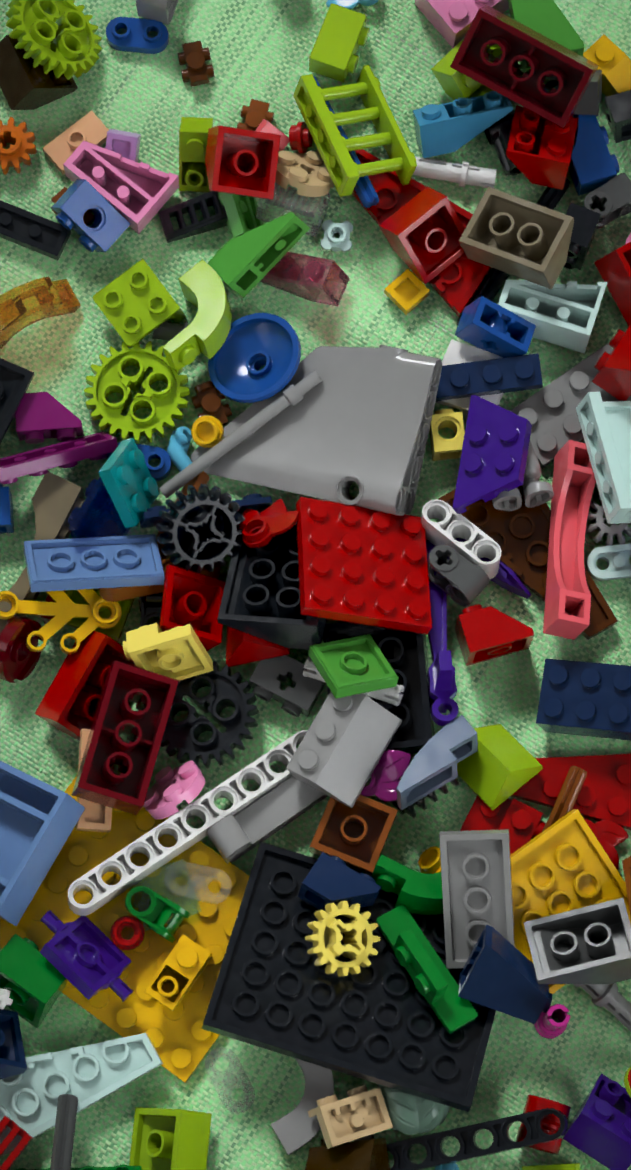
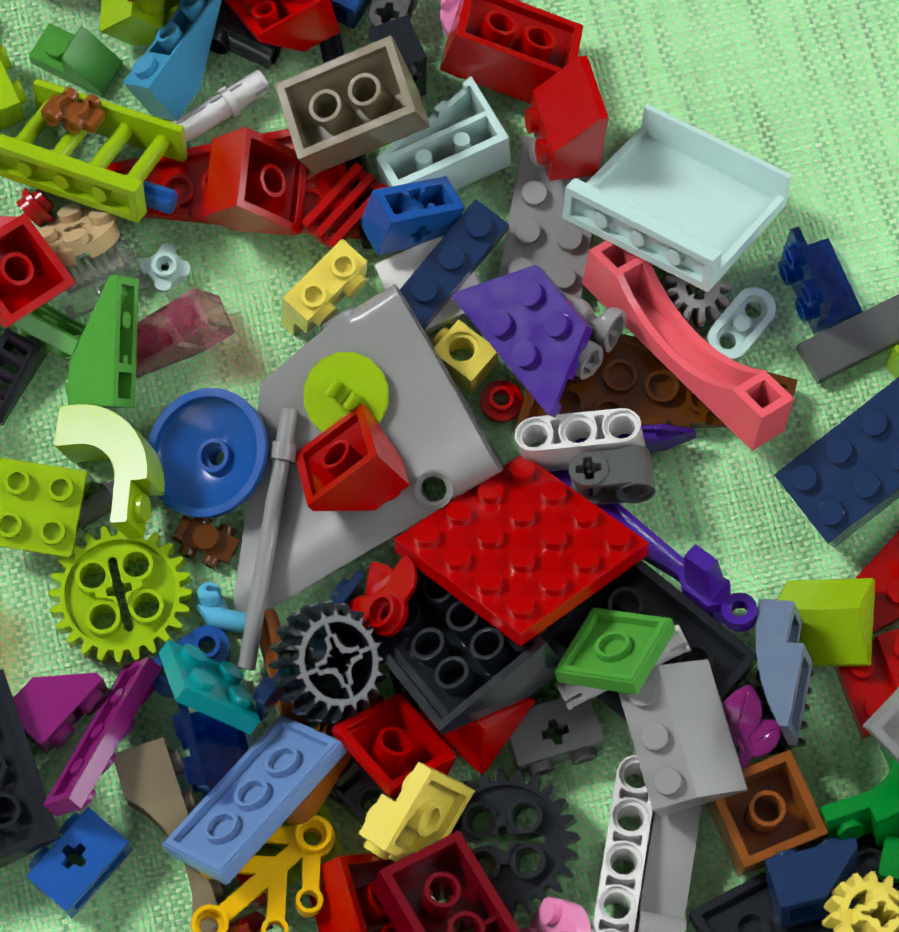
camera: 45 degrees left, 5 degrees down
yellow plate [191,415,224,448] -> none
yellow plate [384,269,430,315] -> none
yellow plate [418,846,441,874] -> none
red slope [455,604,534,666] -> none
none -> bright green slope [29,23,123,98]
none -> dark orange piece [41,87,106,134]
none -> light yellow plate [281,239,368,336]
none -> red slope [295,403,410,511]
none -> red tile [301,162,388,250]
none -> lime piece [304,352,389,432]
none -> red plate [480,380,523,423]

